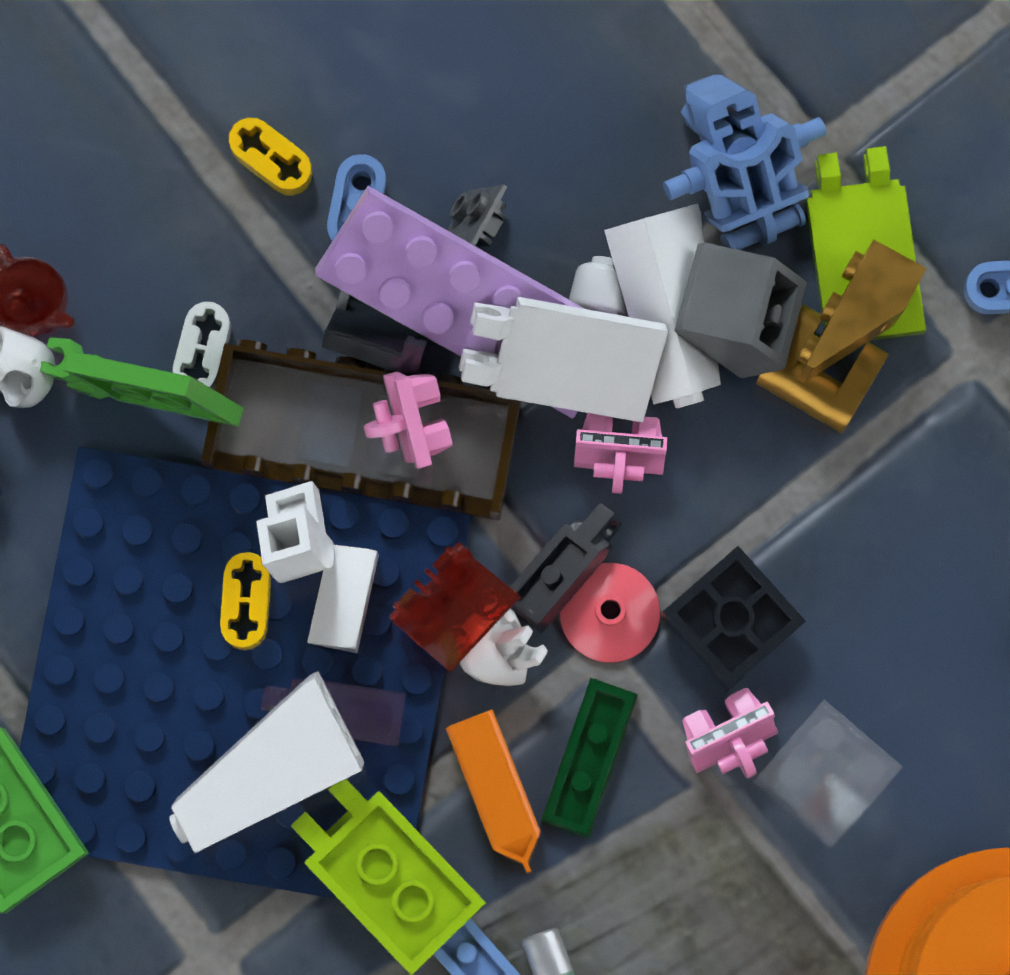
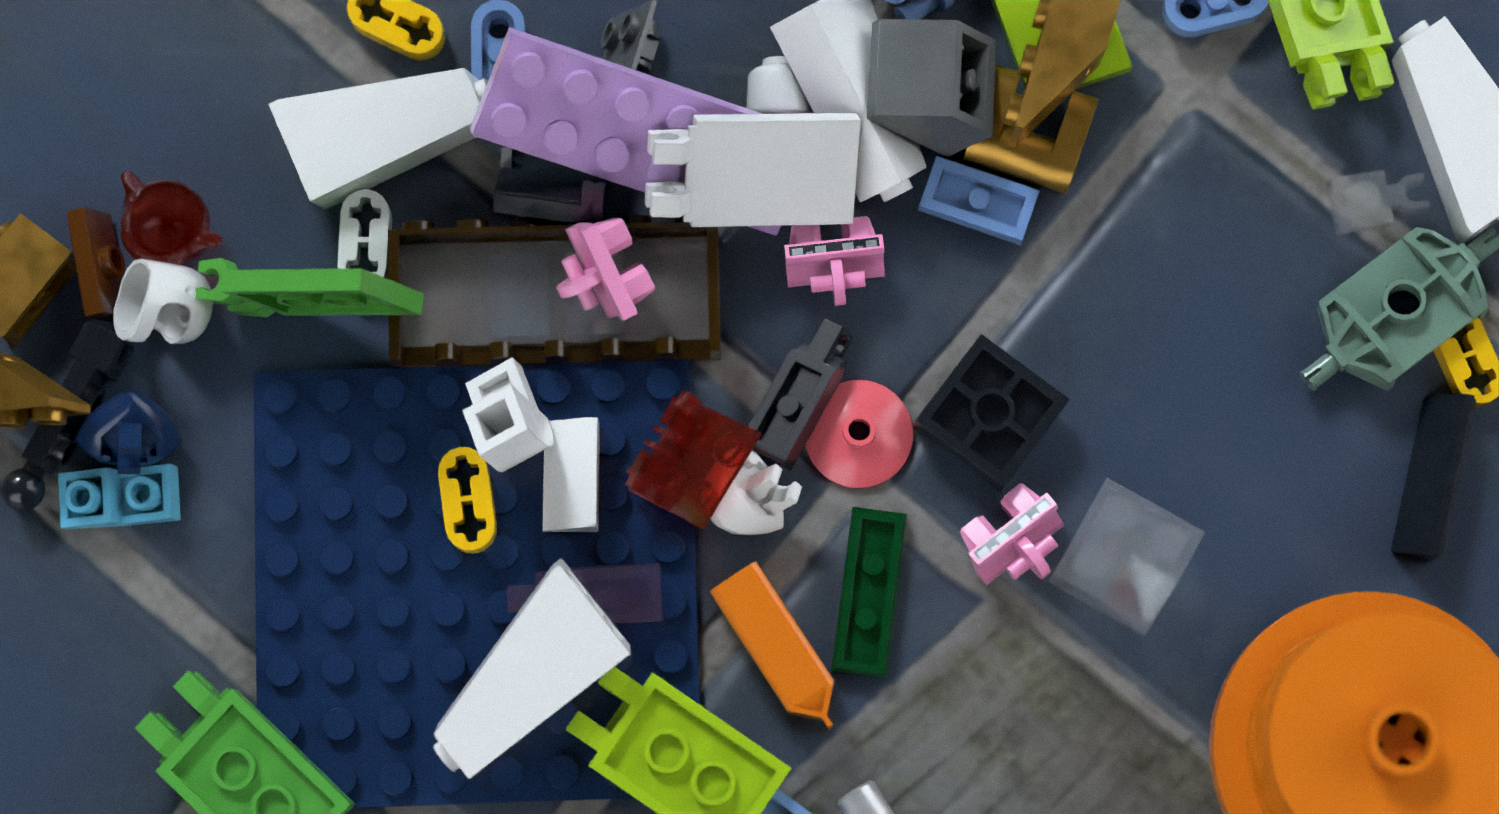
camera: 10 degrees left, 0 degrees up
none -> white slope [268,68,488,210]
none -> medium blue plate [918,156,1039,245]

